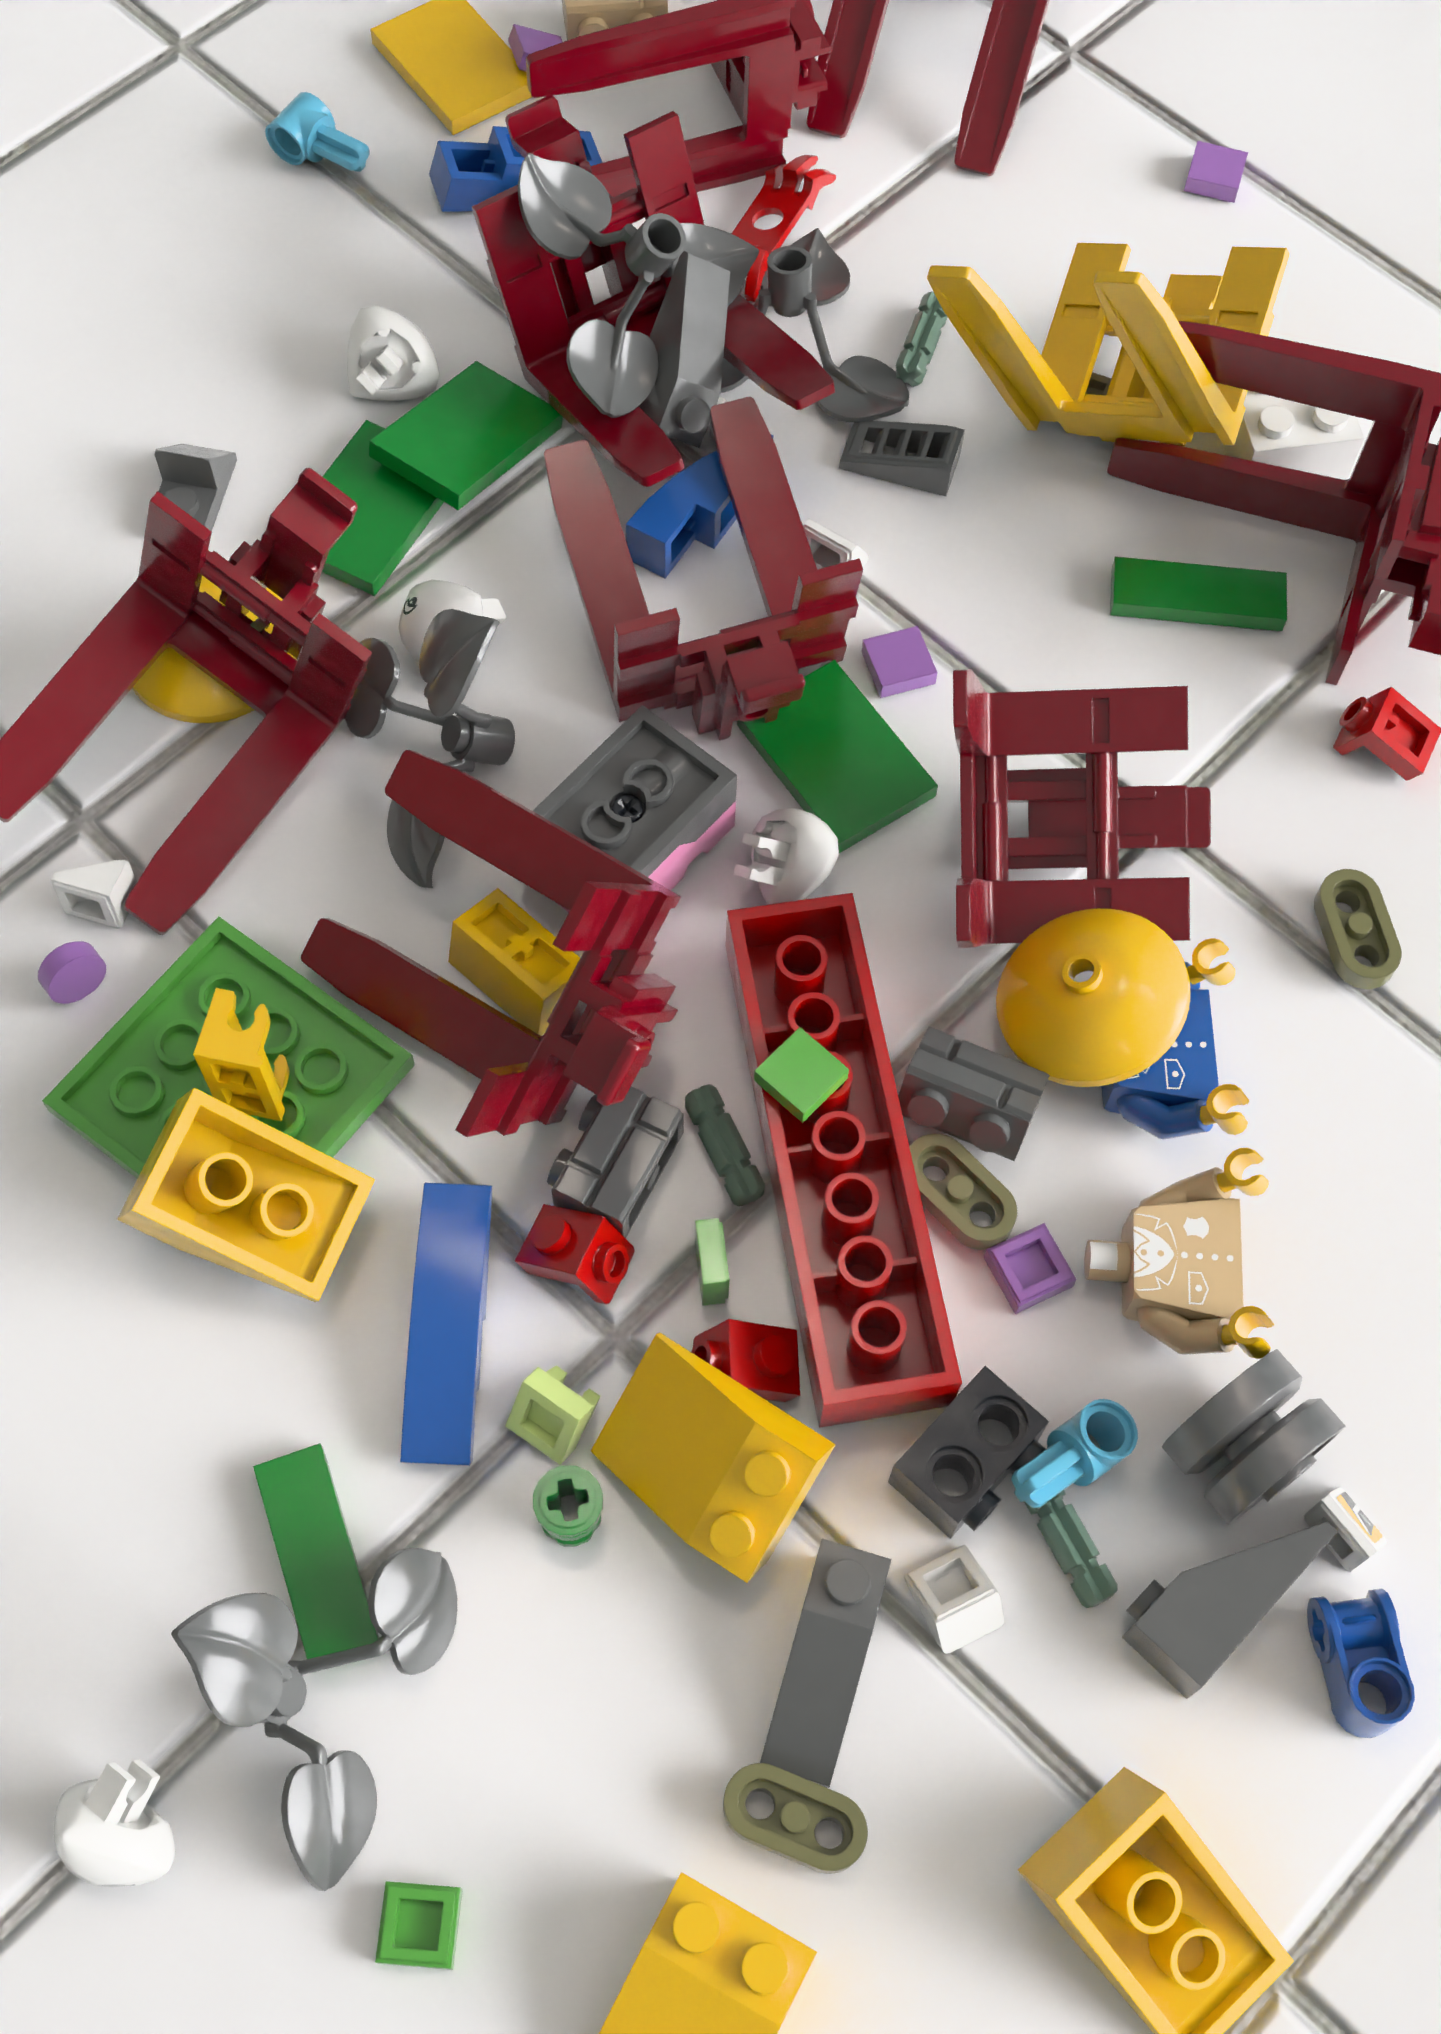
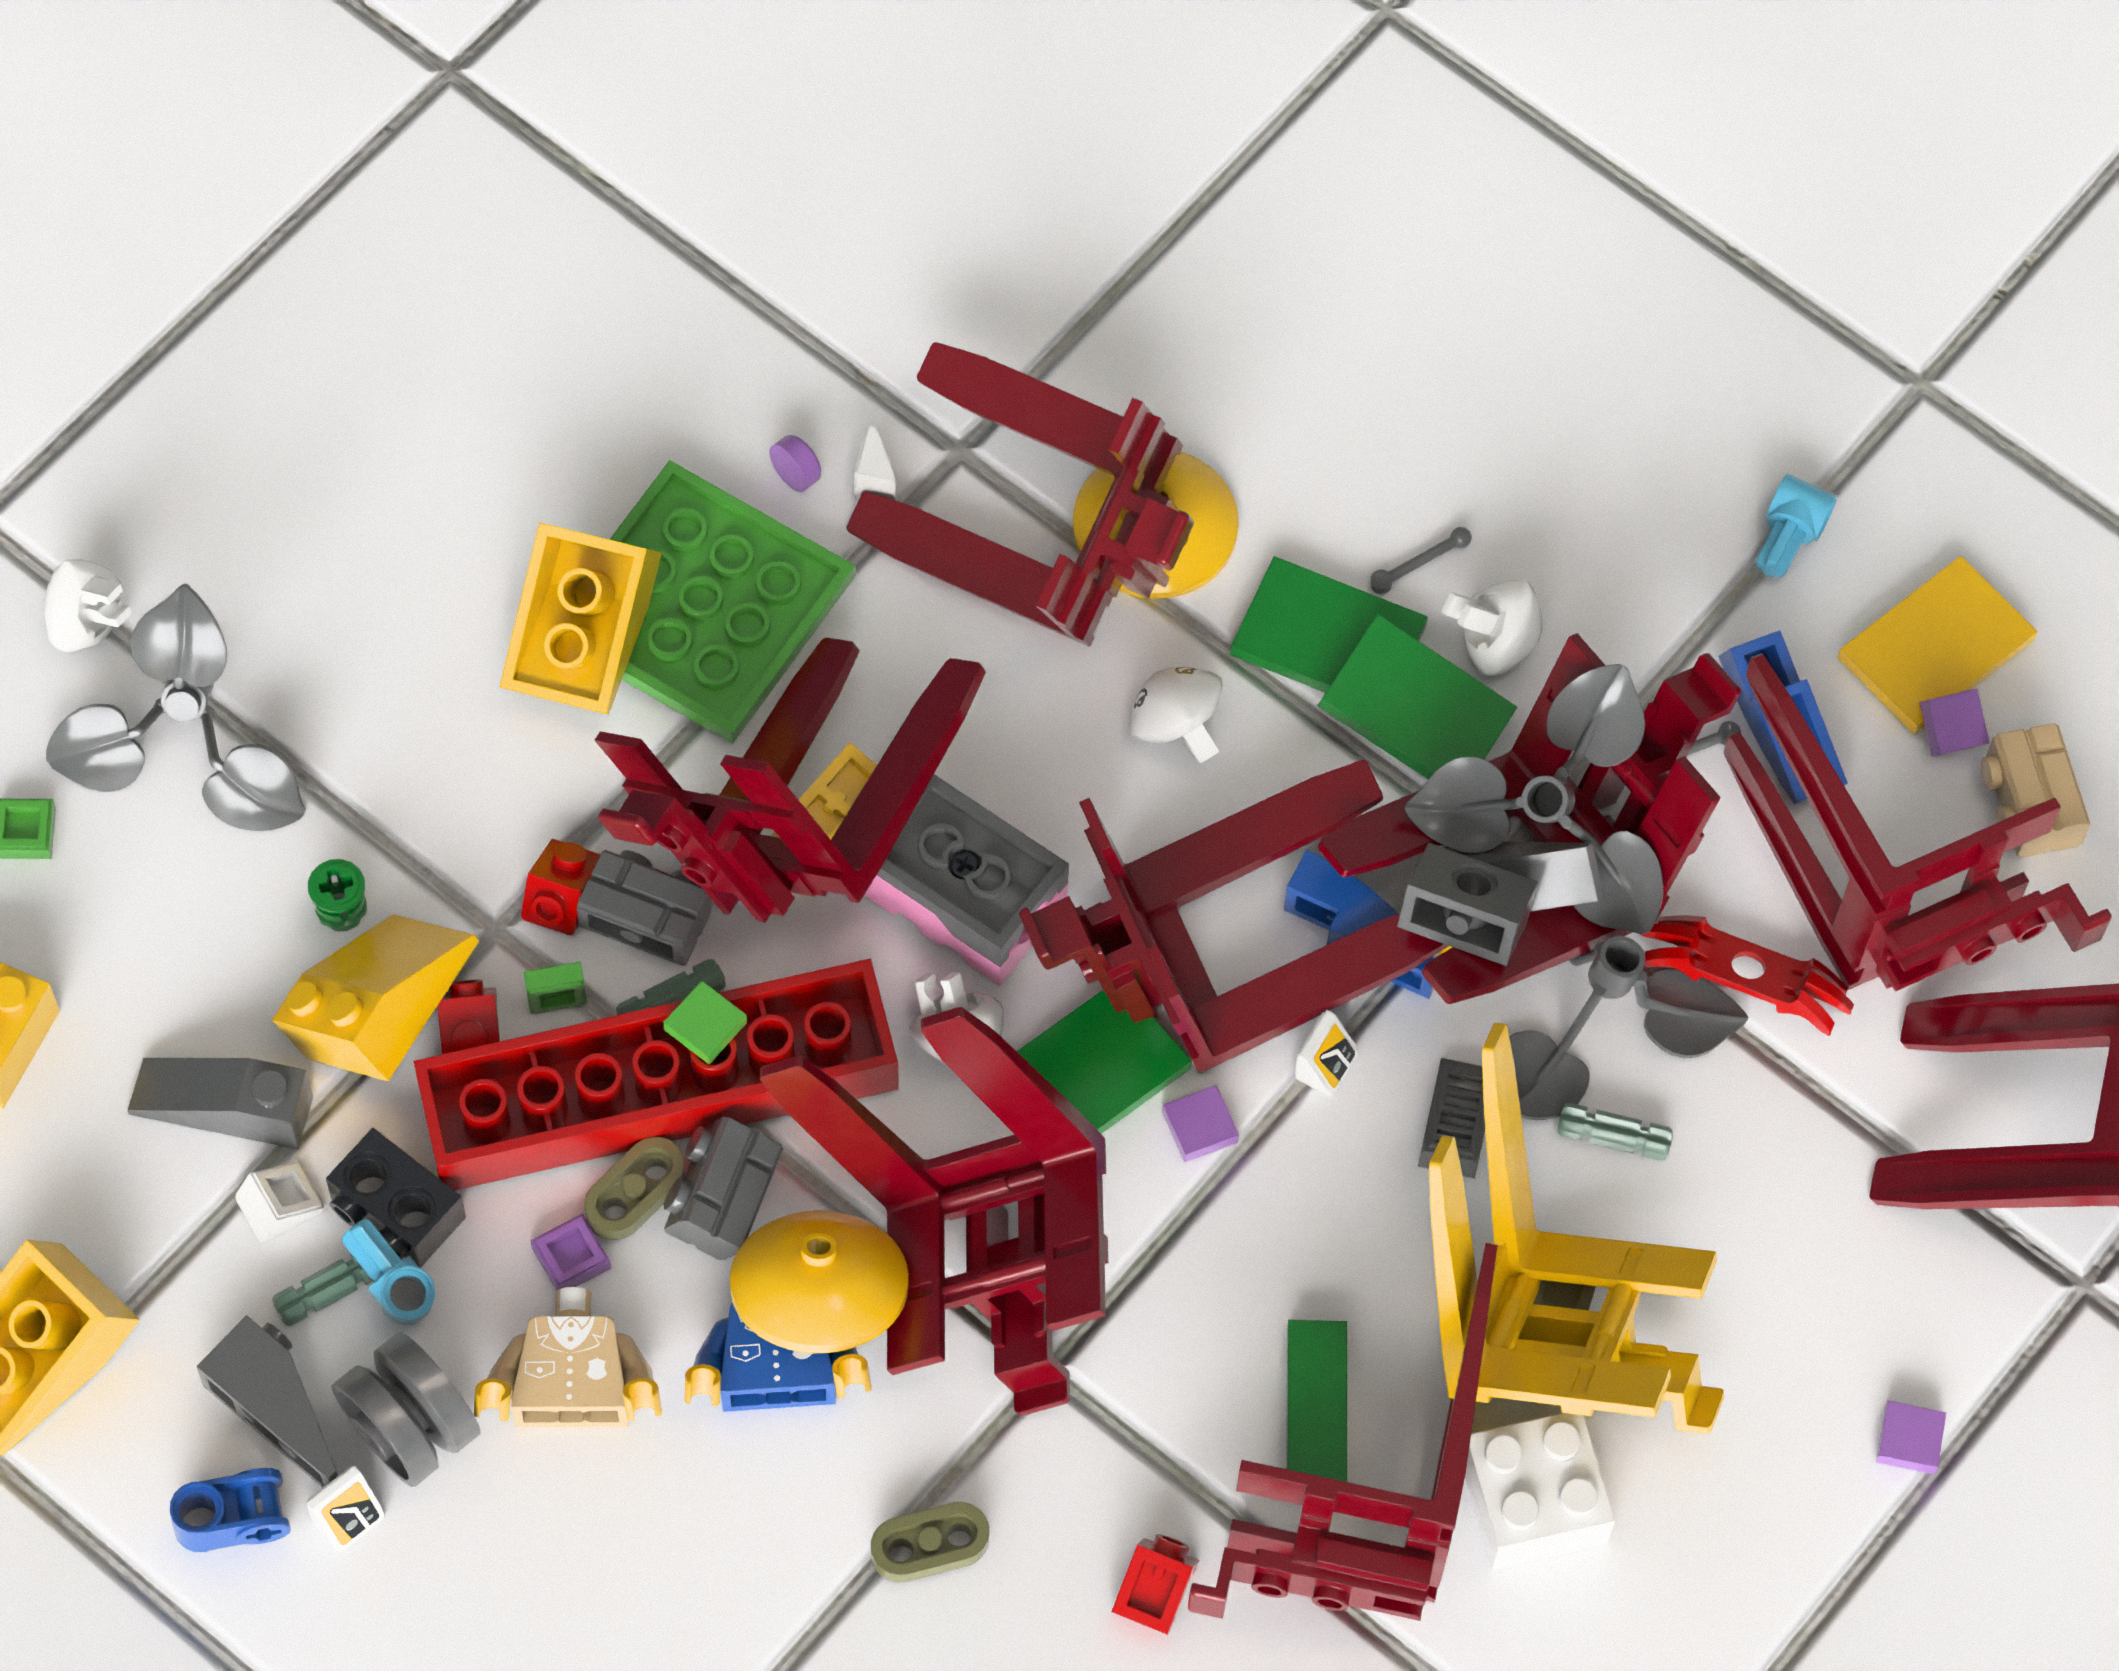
camera: 85 degrees right, 0 degrees up
dark grey slope [154,444,237,531] -> none
yellow hinge [193,988,290,1121] -> none
green tile [253,1443,379,1673] -> none
dark grey plant [345,609,515,888] -> none
blue slope [400,1182,492,1466] -> none
yellowish green tile [505,1366,600,1465] -> none
olive plate [723,1763,868,1874] -> none
none -> dark grey hinge [1370,527,1472,594]
none -> dark grey brick [1397,843,1538,966]

